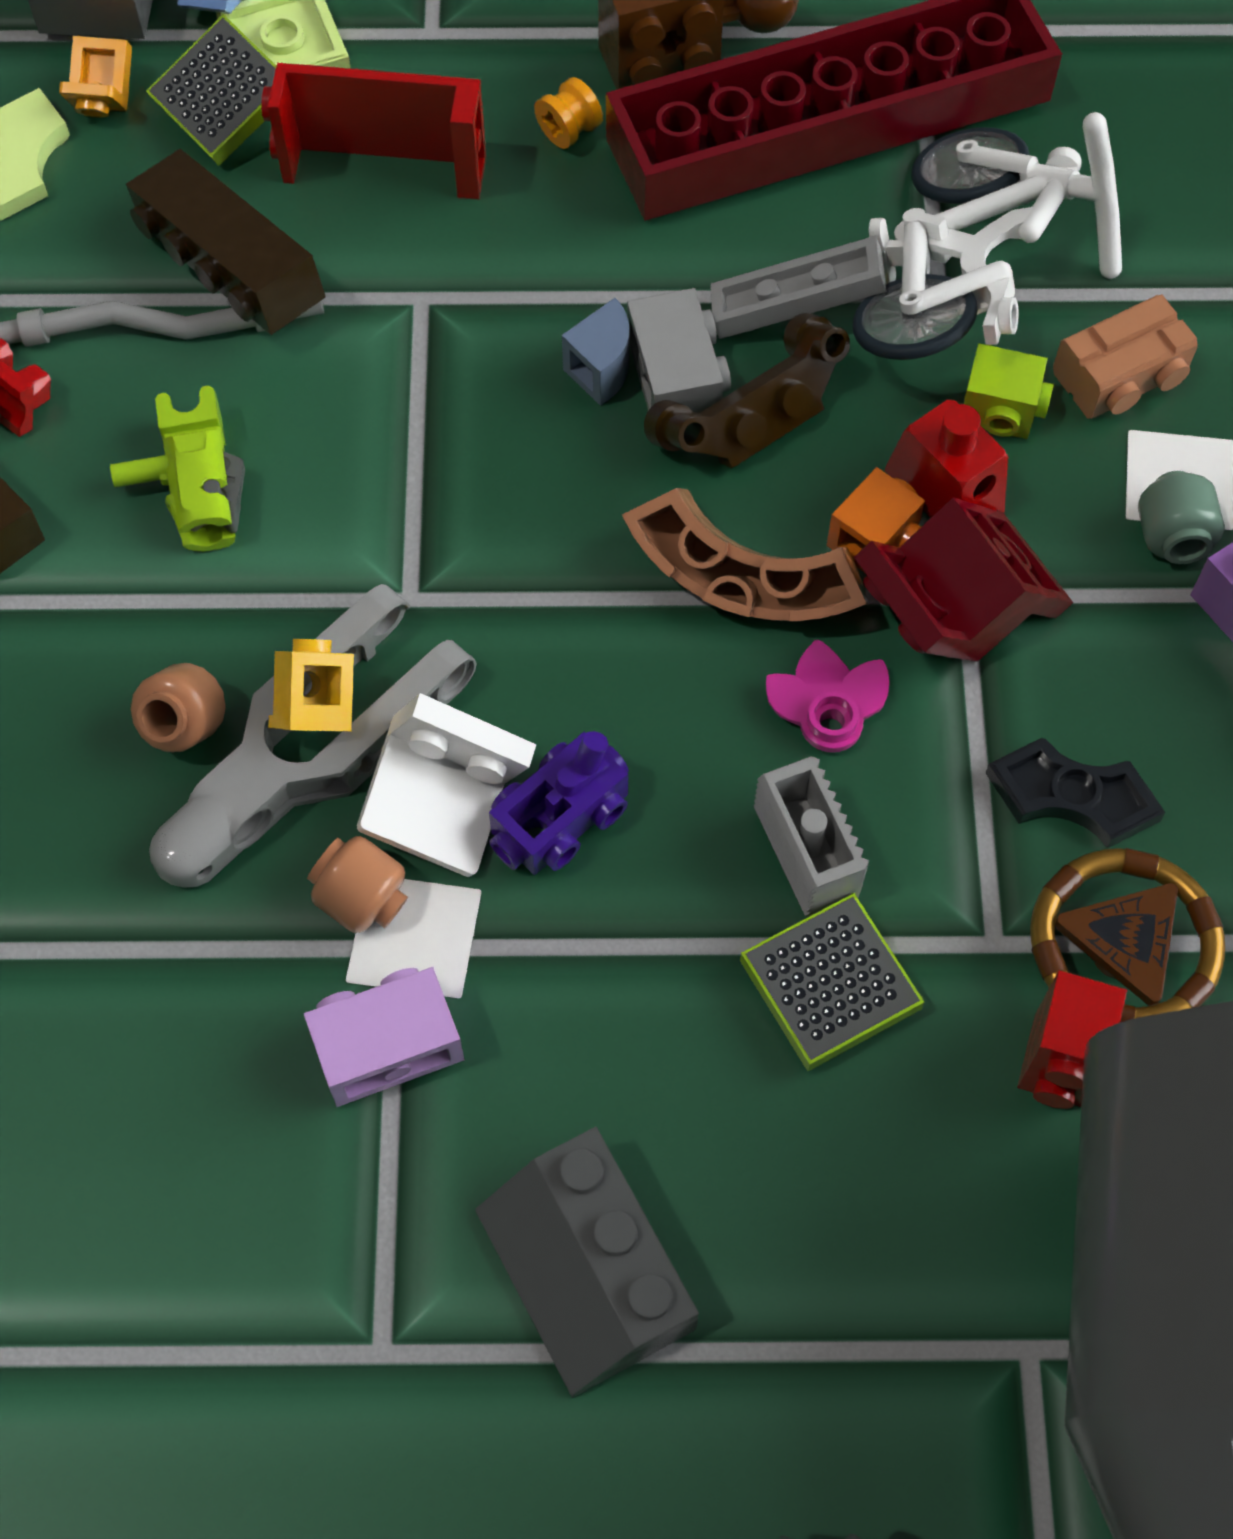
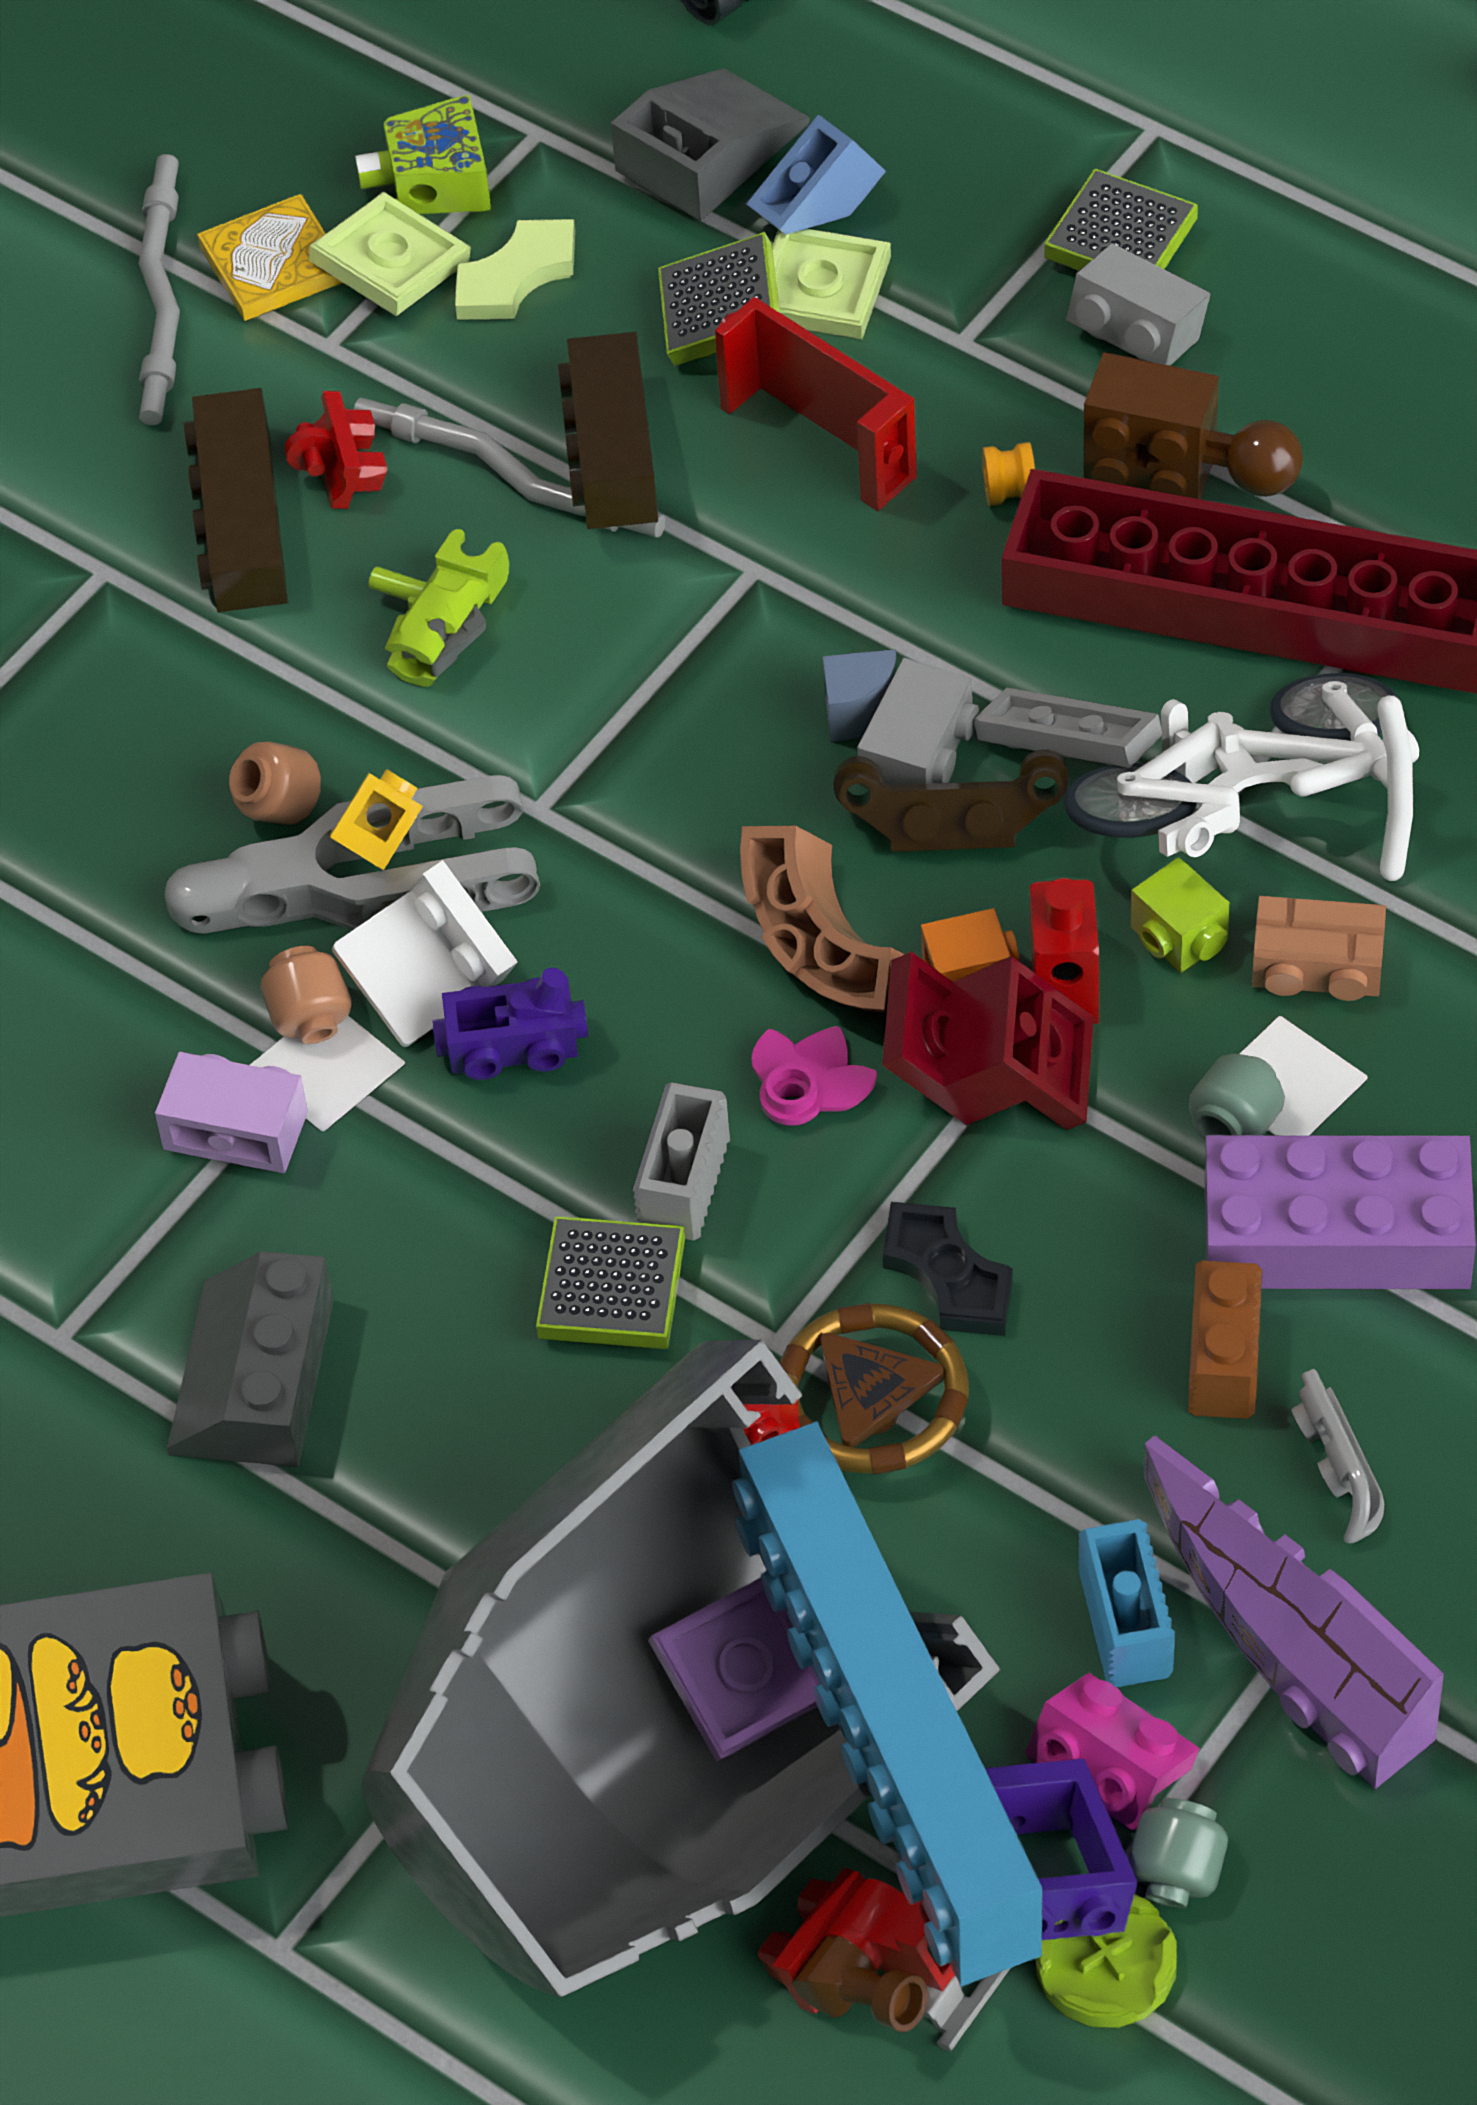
camera: 40 degrees right, 10 degrees down
light orange bracket [59,36,132,118] -> none

